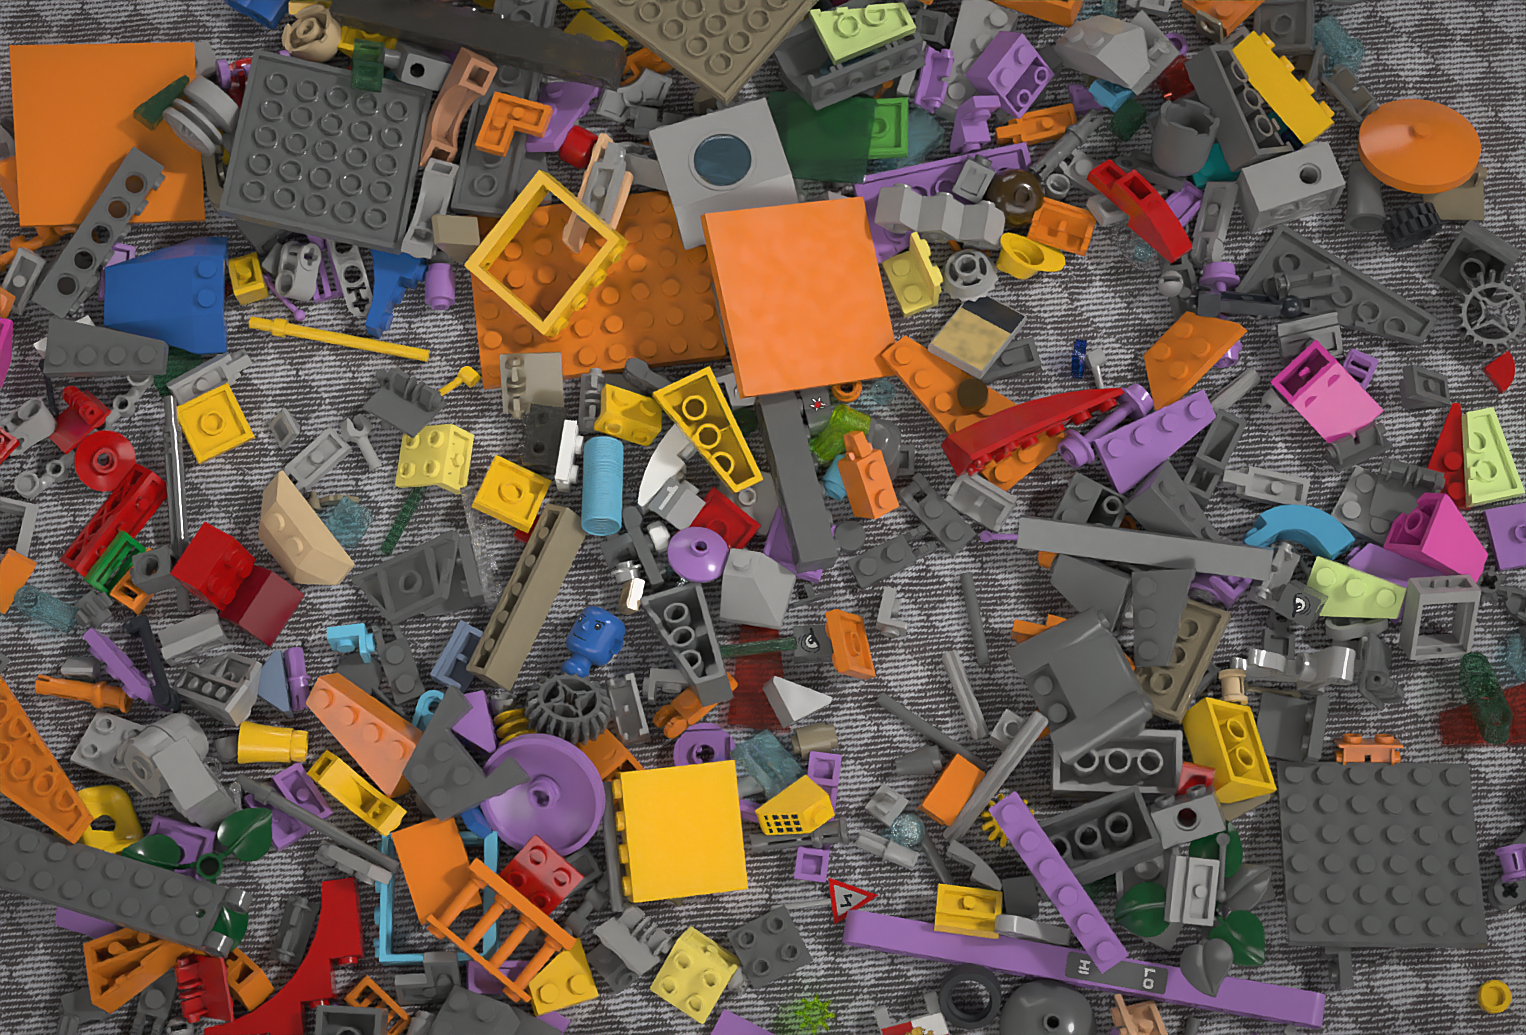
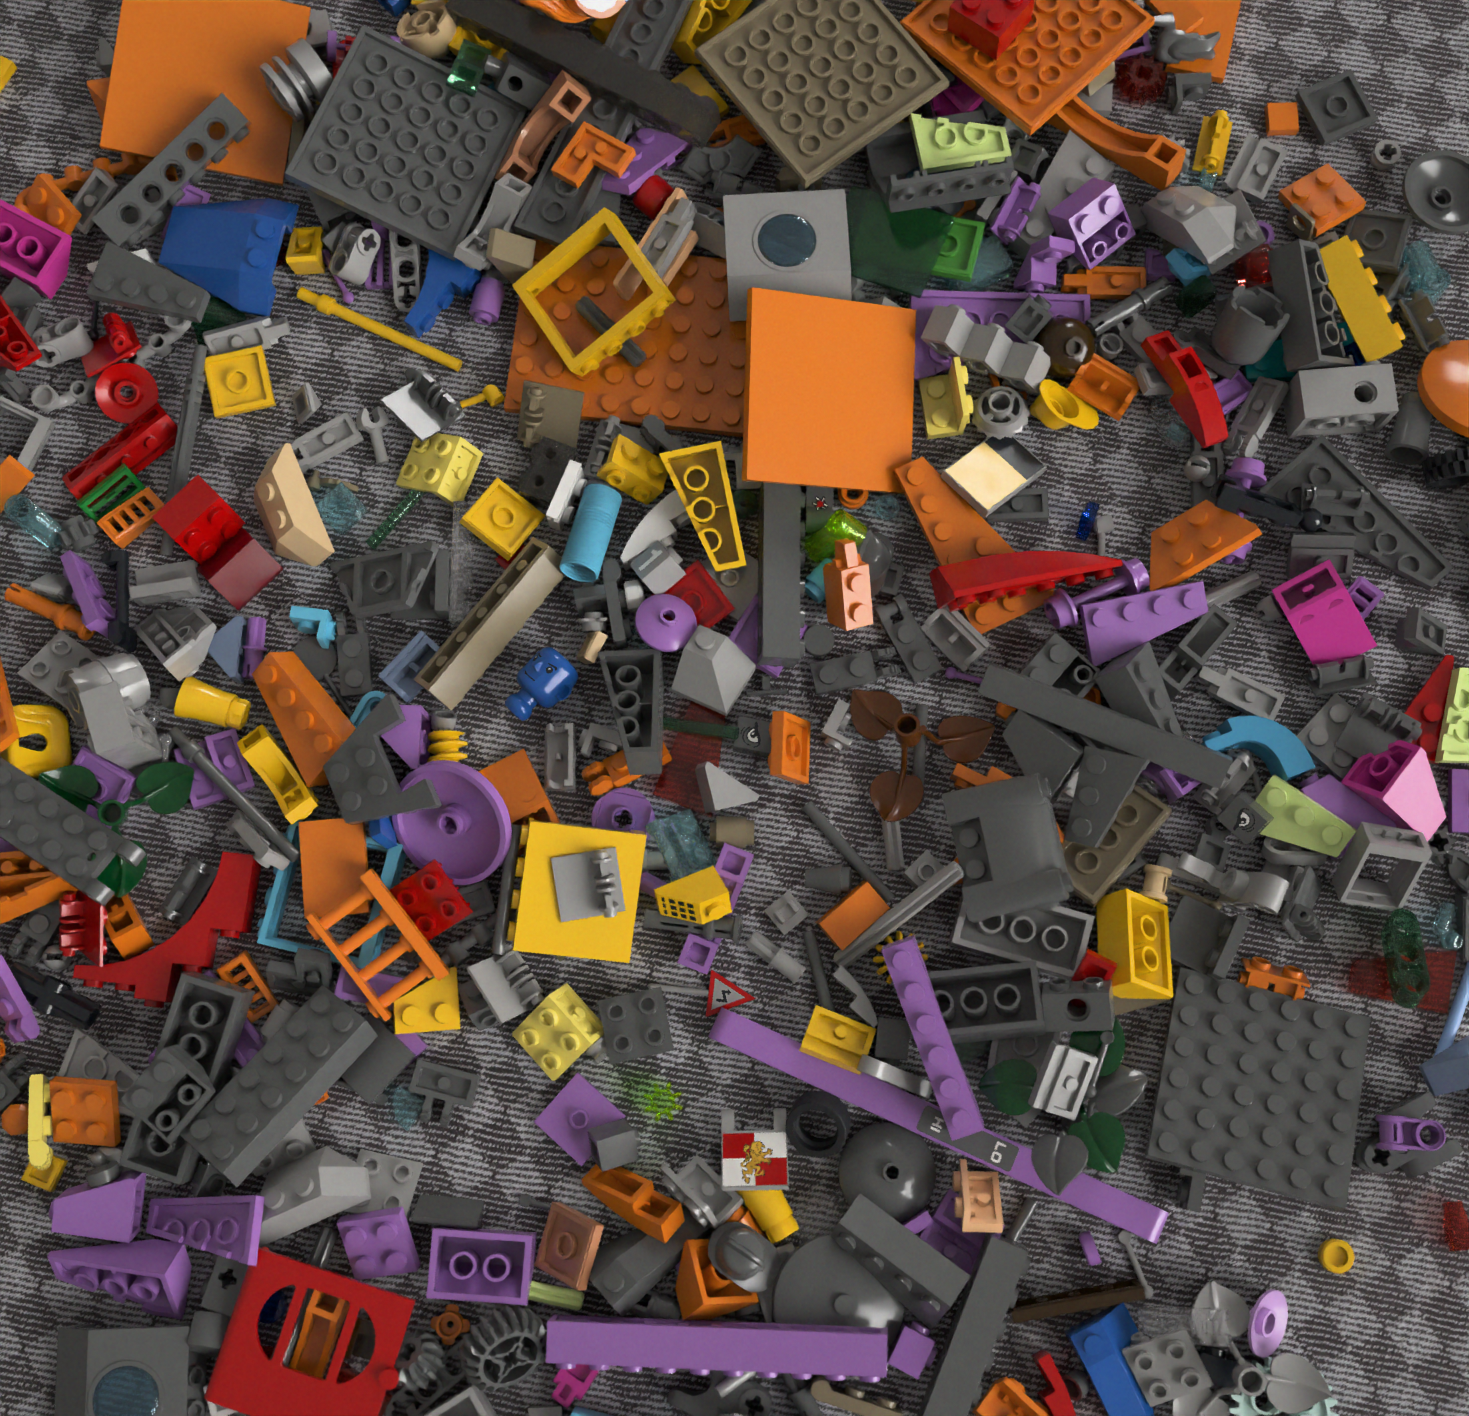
camera: 15 degrees right, 5 degrees up
dark grey brick [130,546,181,595] -> none
clear green slope [133,75,190,131] -> none
dark grey gear [525,671,611,746] -> none
clear light blue tile [892,813,925,847] -> none
dark brown tile [957,379,989,411] -> none
none -> light grey hinge [551,847,626,922]
none -> dark grey axle [575,296,646,367]
none -> reddish brown plant [850,689,995,822]

